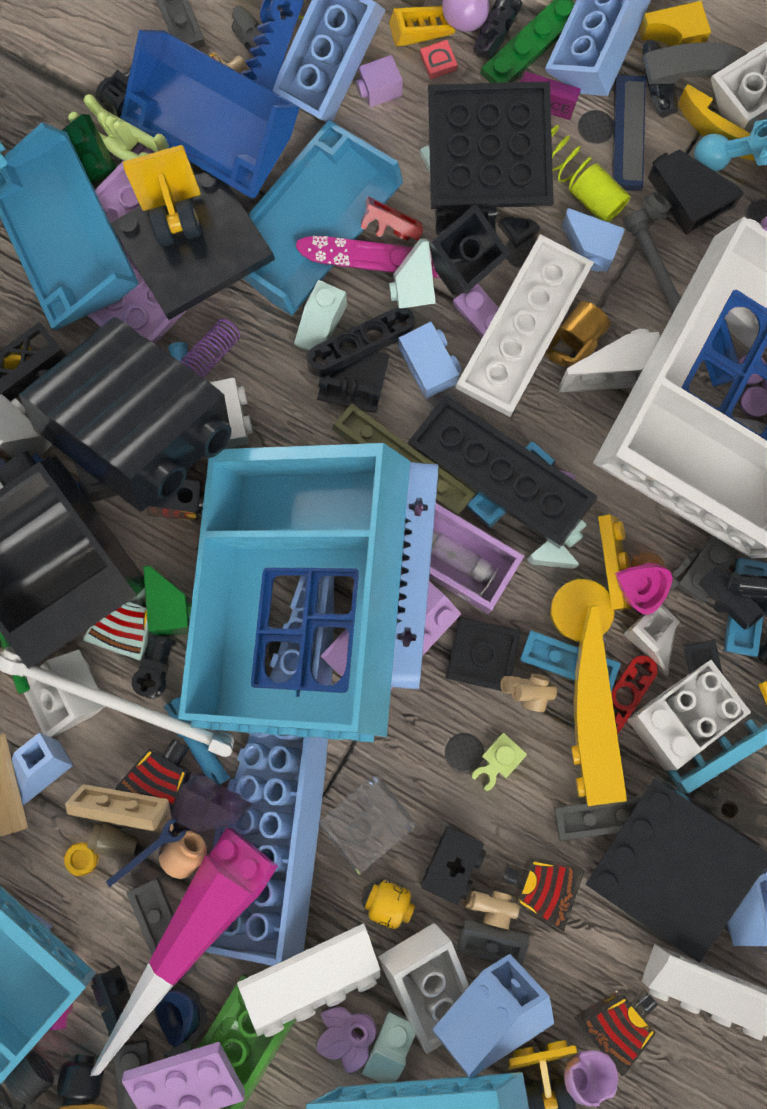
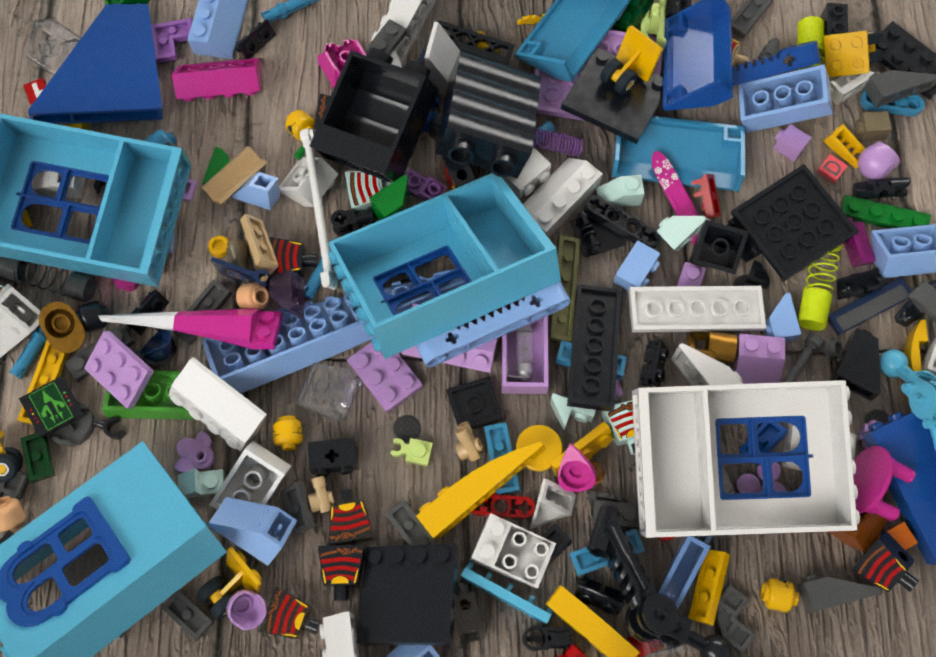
camera: 60 degrees right, 10 degrees down
none -> torso [318,545,366,601]
none -> lavender plate [347,342,423,413]
none -> medium lavender slope [406,168,448,201]
none -> yellow piece [517,14,545,25]
none -> white slope [523,158,603,238]
none -> torso [601,400,635,455]
none -> black hinge [640,339,669,387]
none -> lavender slope [733,334,785,384]
none -> black hinge [836,268,886,300]

